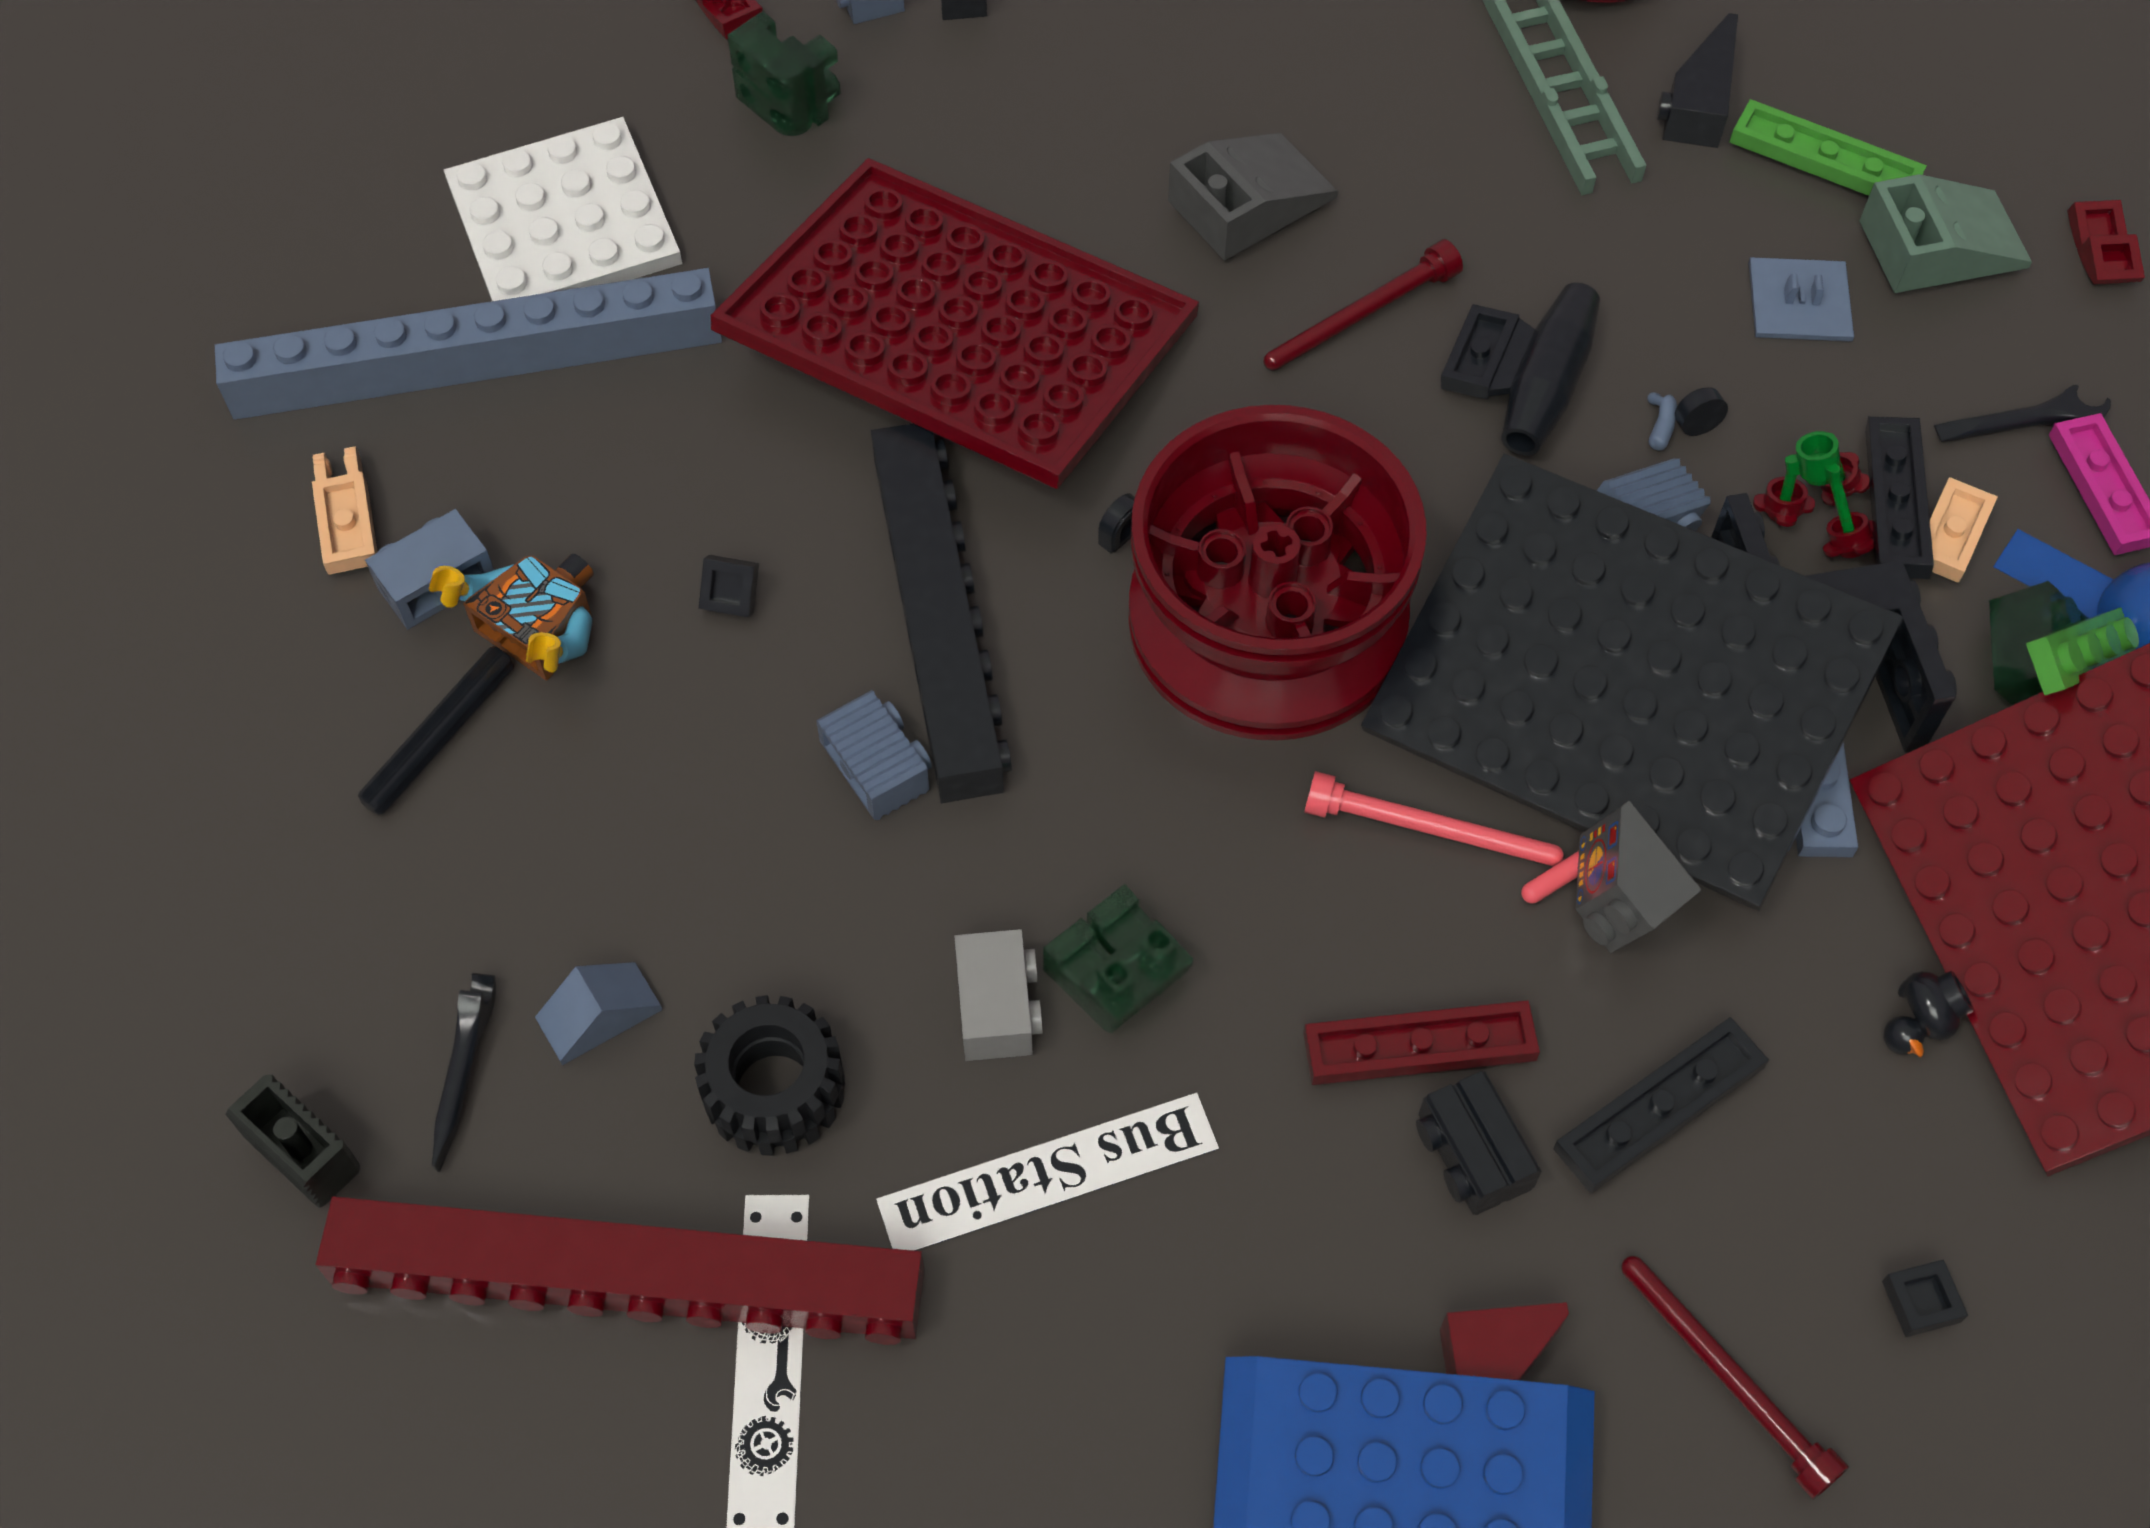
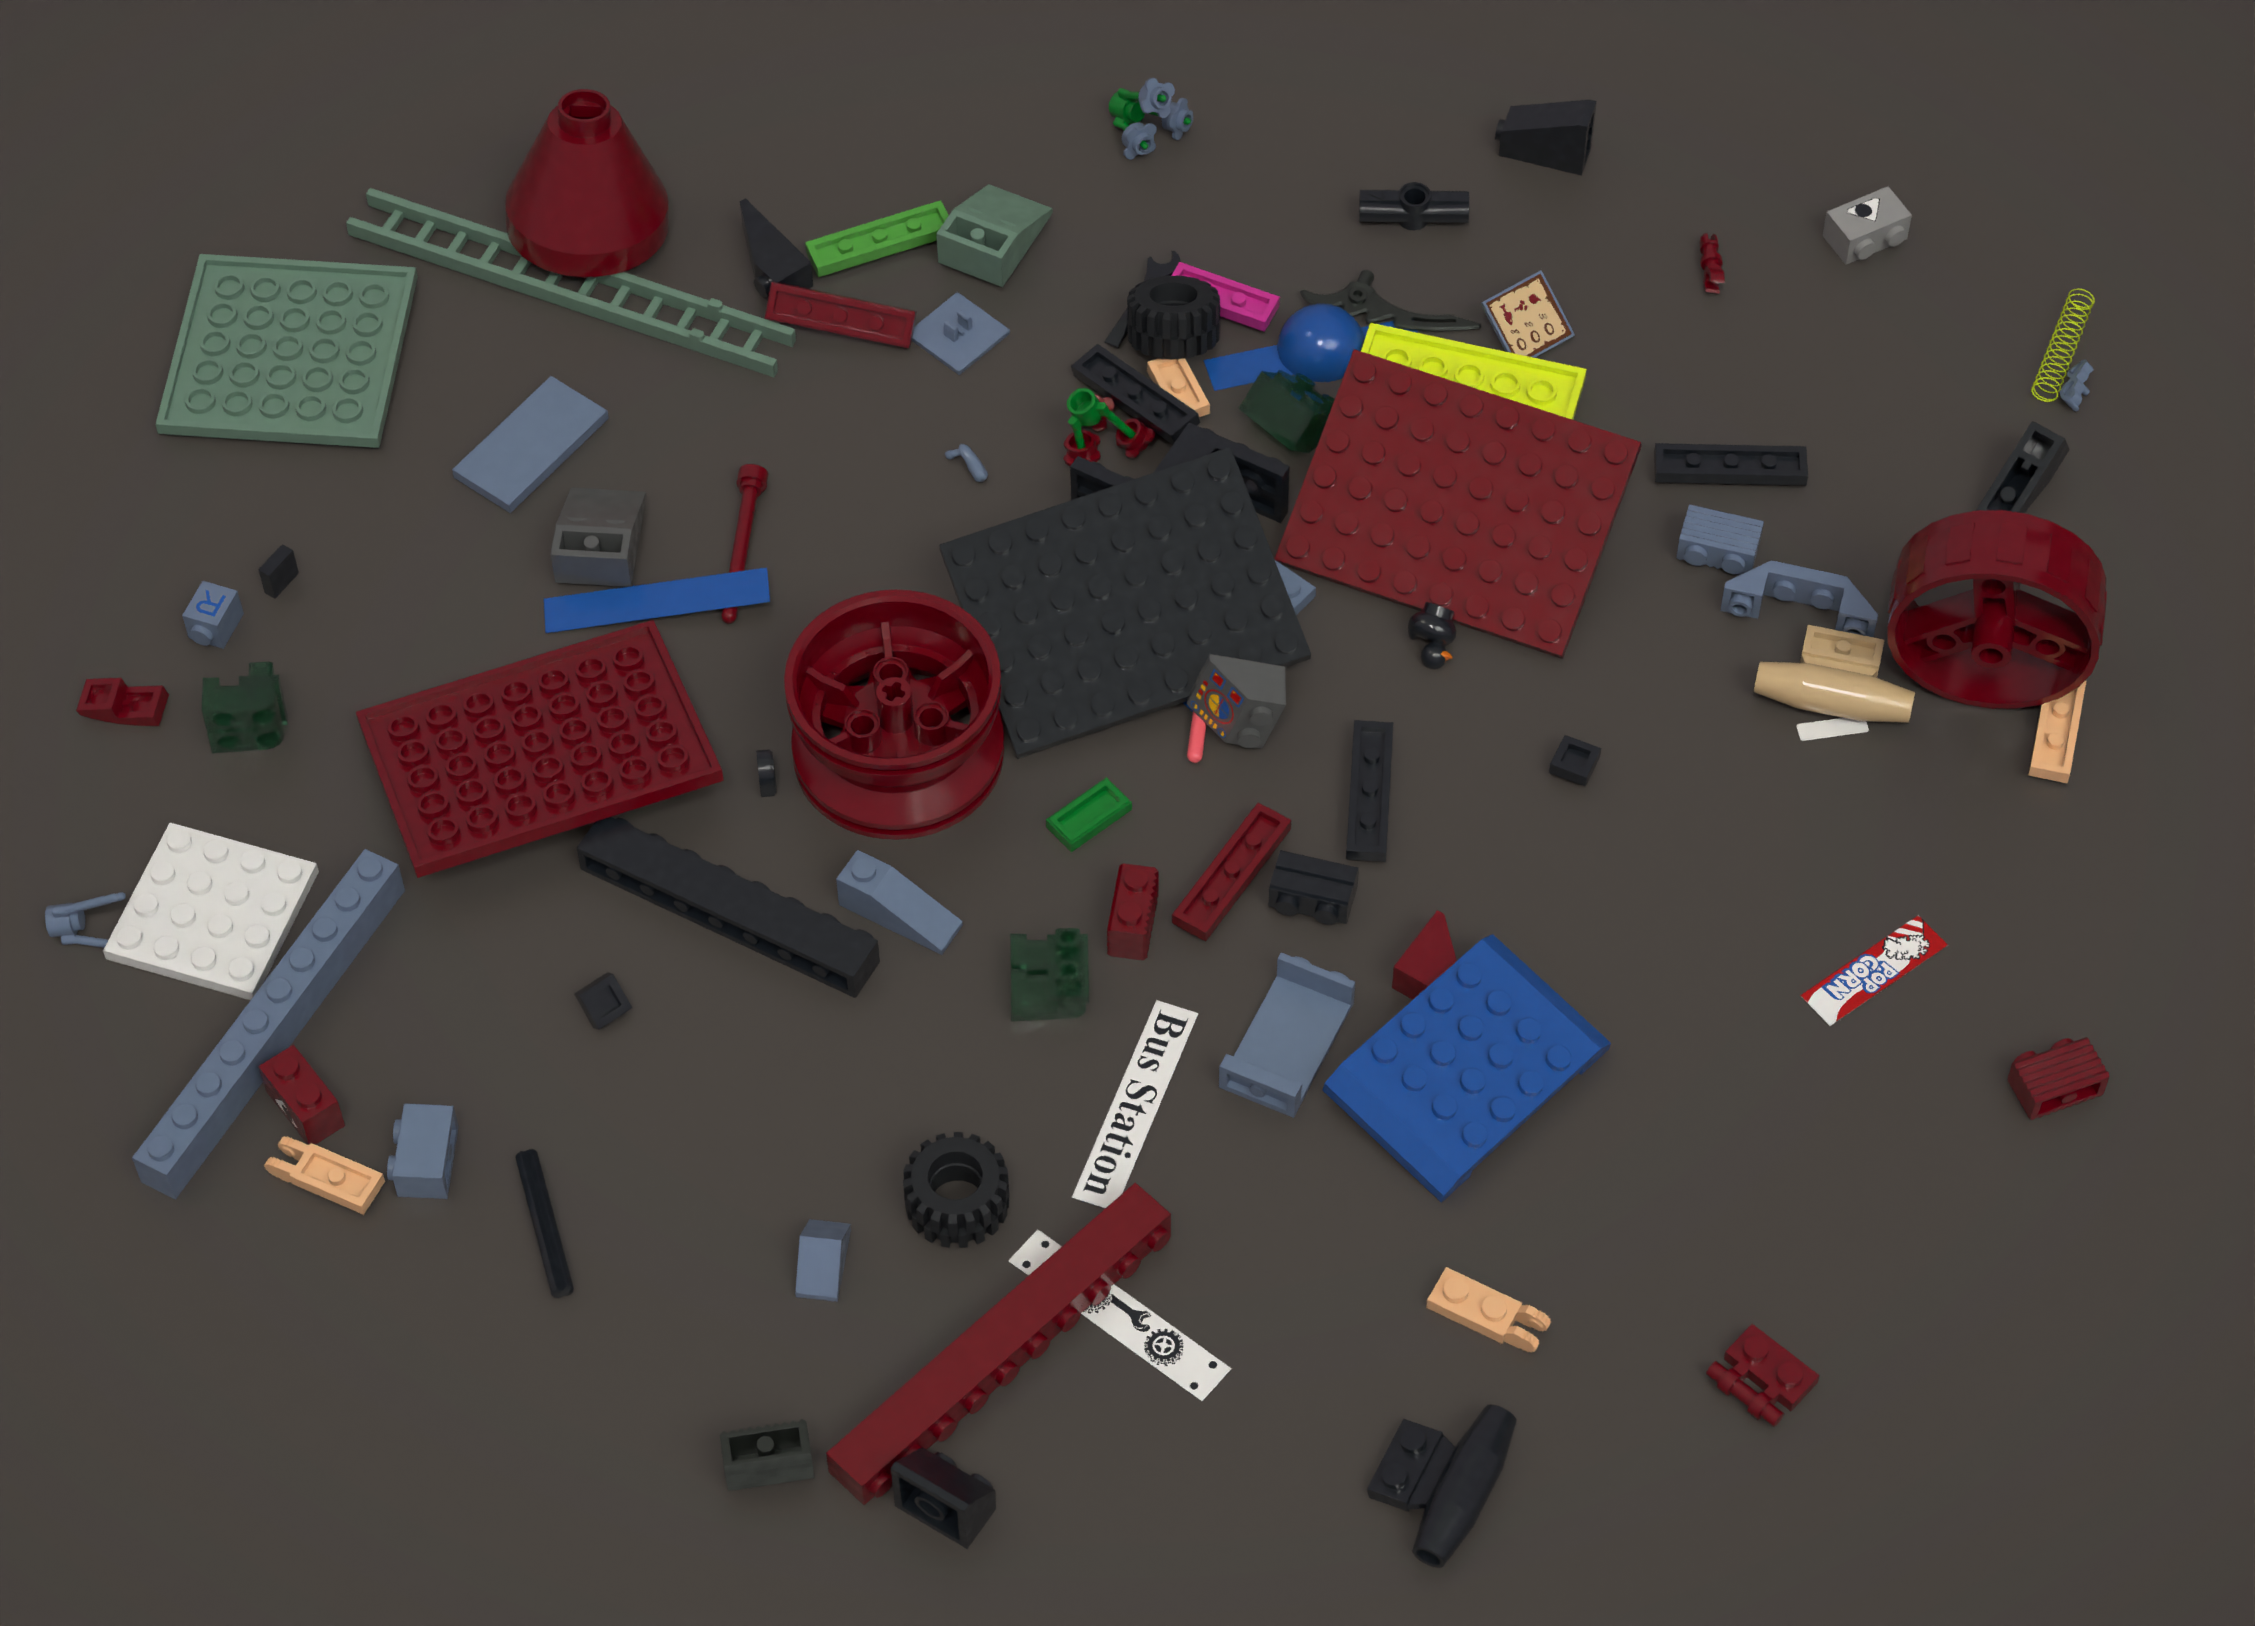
camera: 50 degrees left, 5 degrees down
torso [428,553,594,681] -> none
black piece [432,973,496,1172] -> none
sand blue brick [816,690,932,820] -> none
light grey brick [954,929,1043,1061] -> none
coral piece [1304,771,1564,866] -> none
black plate [1441,283,1600,456] -> none
sand blue brick [1597,458,1711,531] -> none
dark red piece [1621,1256,1849,1500] -> none
black tile [1675,387,1728,436] -> none
bright green plate [2026,607,2139,696] -> none
dark red slope [2067,200,2145,284] -> none
none -> sand blue plant [45,892,126,948]
none -> dark red brick [258,1045,345,1145]
none -> sand blue tile [452,376,609,513]
none -> blue sticker [544,567,770,633]
none -> dark red tile [765,281,917,348]
none -> sand blue slope [836,850,963,955]
none -> black slope [891,1447,996,1549]
none -> green tile [1046,777,1132,852]
none -> dark red brick [1107,863,1159,961]
none -> black tyre [1127,275,1220,359]
none -> sand blue panel [1219,952,1355,1118]

